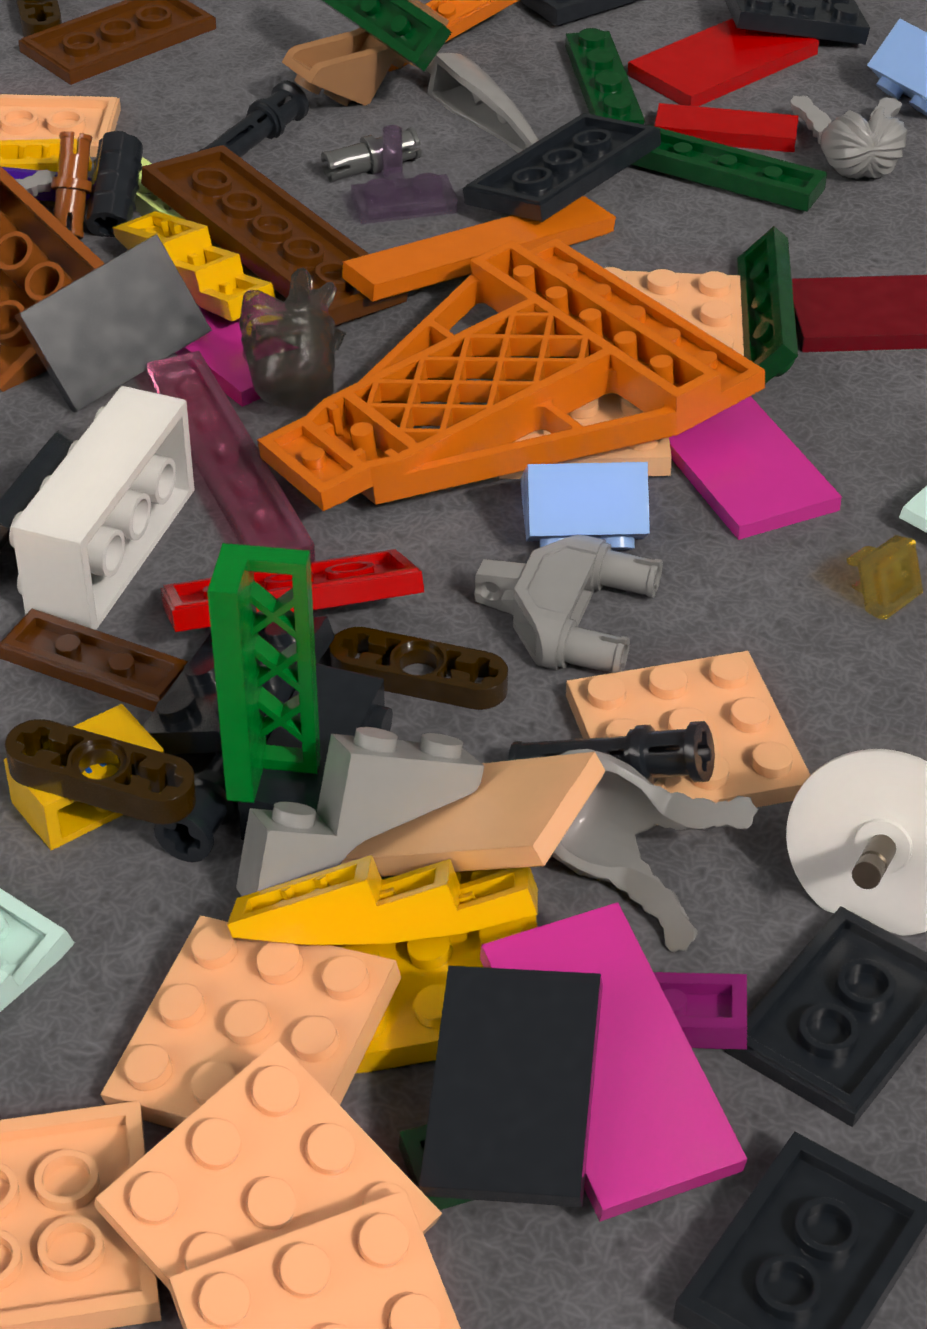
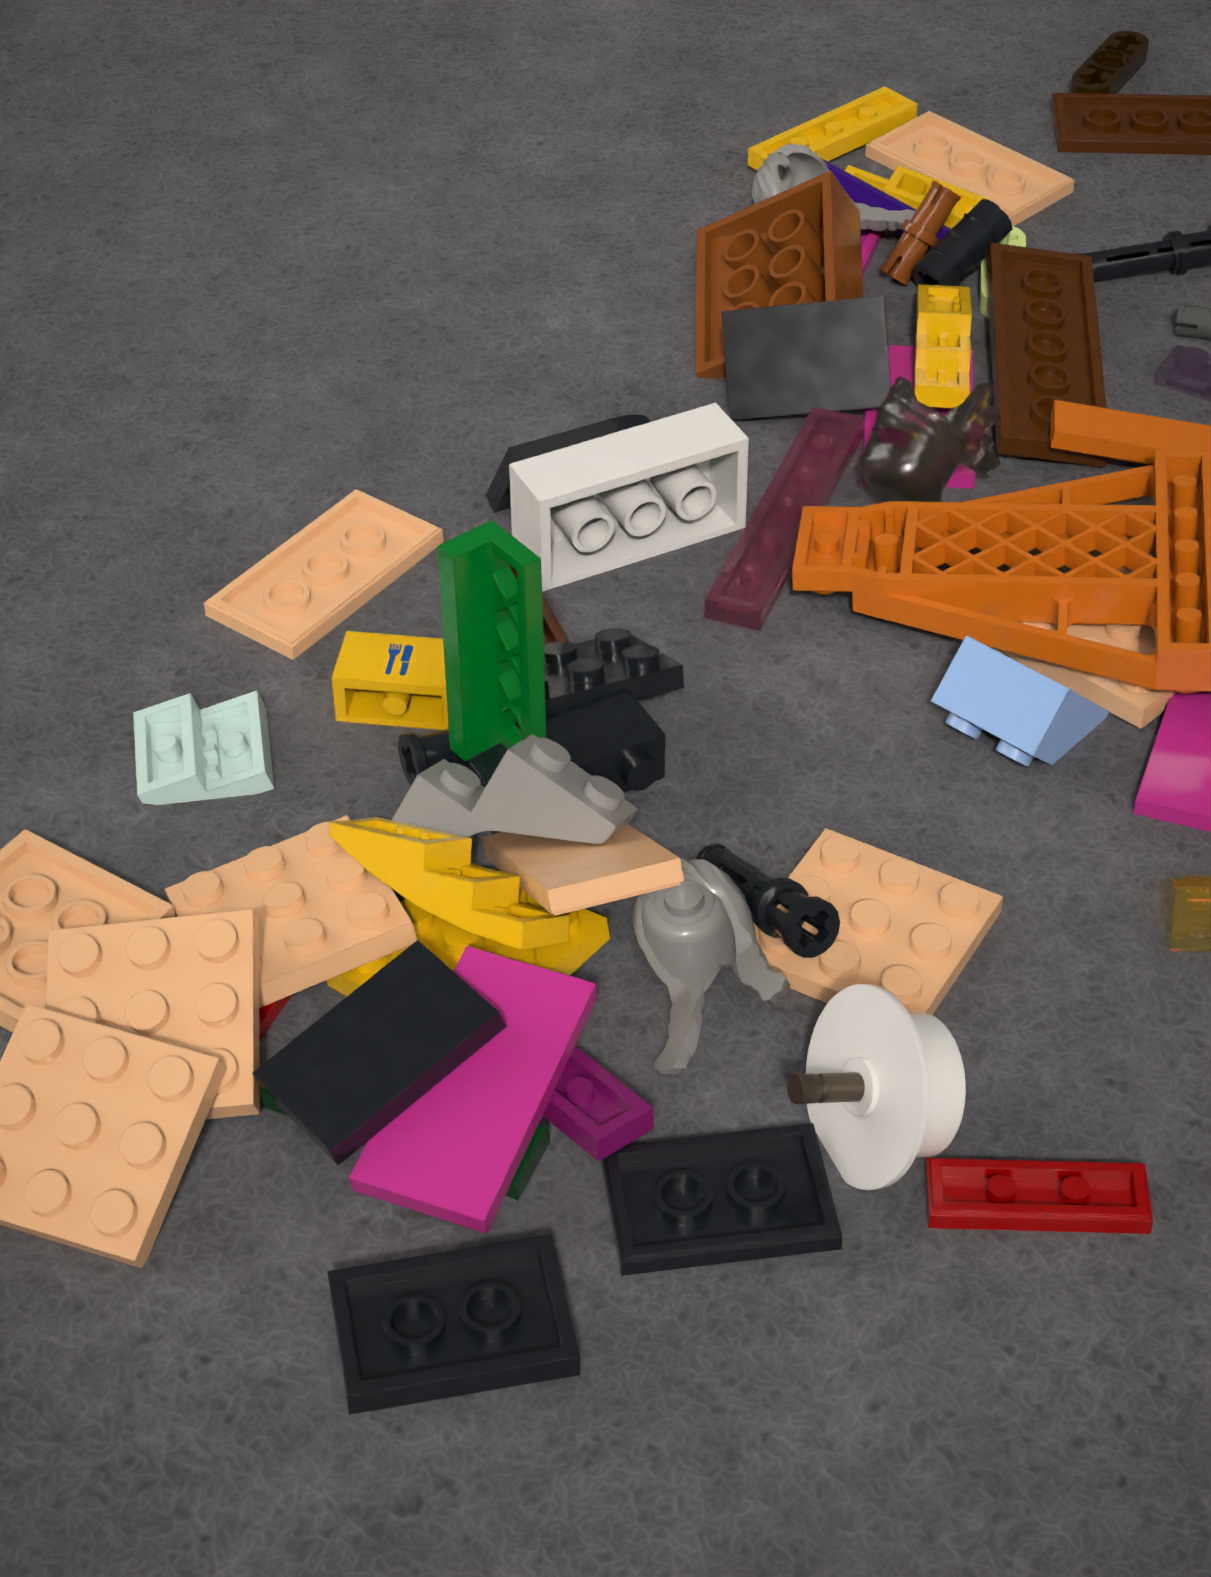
camera: 45 degrees right, 0 degrees up
dark brown beam [5,719,196,824] -> none
red tile [160,549,424,632] -> none
dark brown beam [330,627,508,710] -> none
light grey connector [474,535,663,673] -> none

